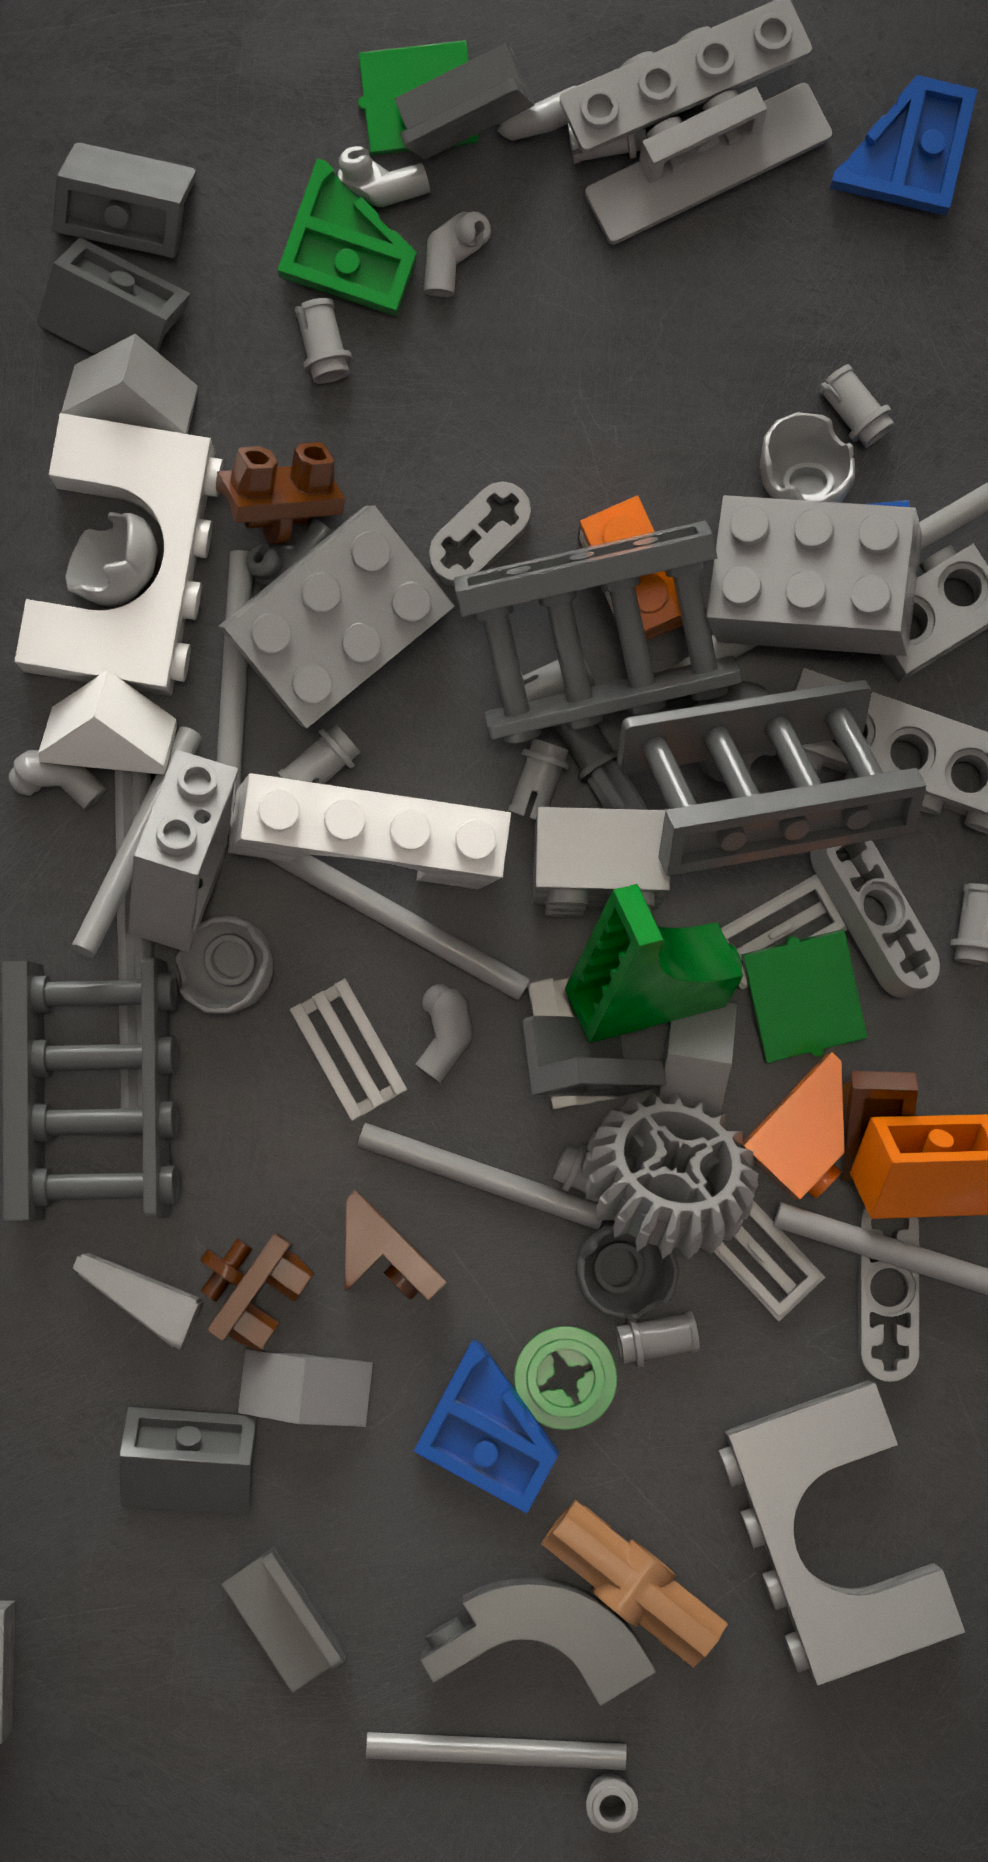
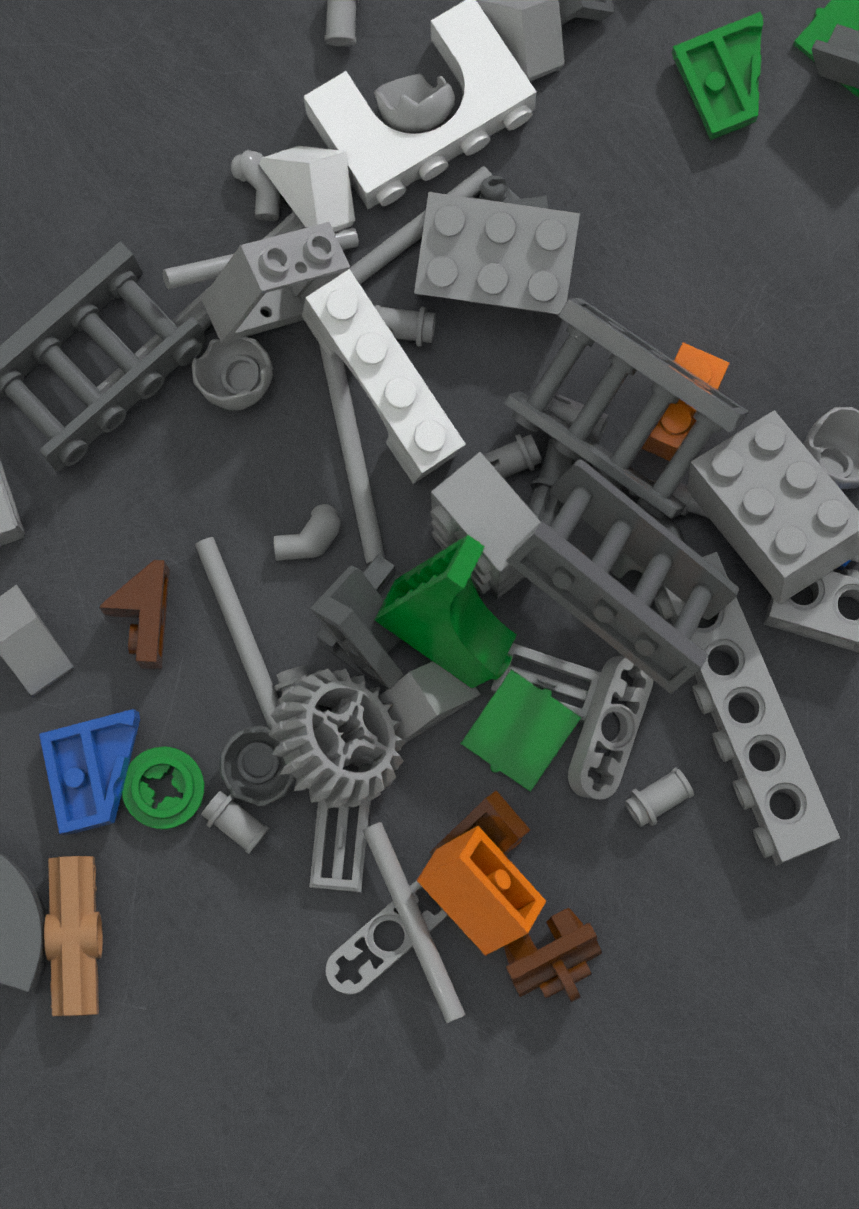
camera: 55 degrees right, 5 degrees down
reddish brown hips [200,1233,315,1352] -> none
reddish brown hips [216,442,346,544] -> none
light grey tile [290,978,408,1121] -> none
light grey pin [294,298,353,384] -> none
light grey arm [338,146,431,207] -> none
light grey arm [424,211,491,297] -> none
light grey beam [429,481,531,586] -> none
light grey arch [718,1380,965,1686] -> none
orange slope [742,1052,845,1200] -> none

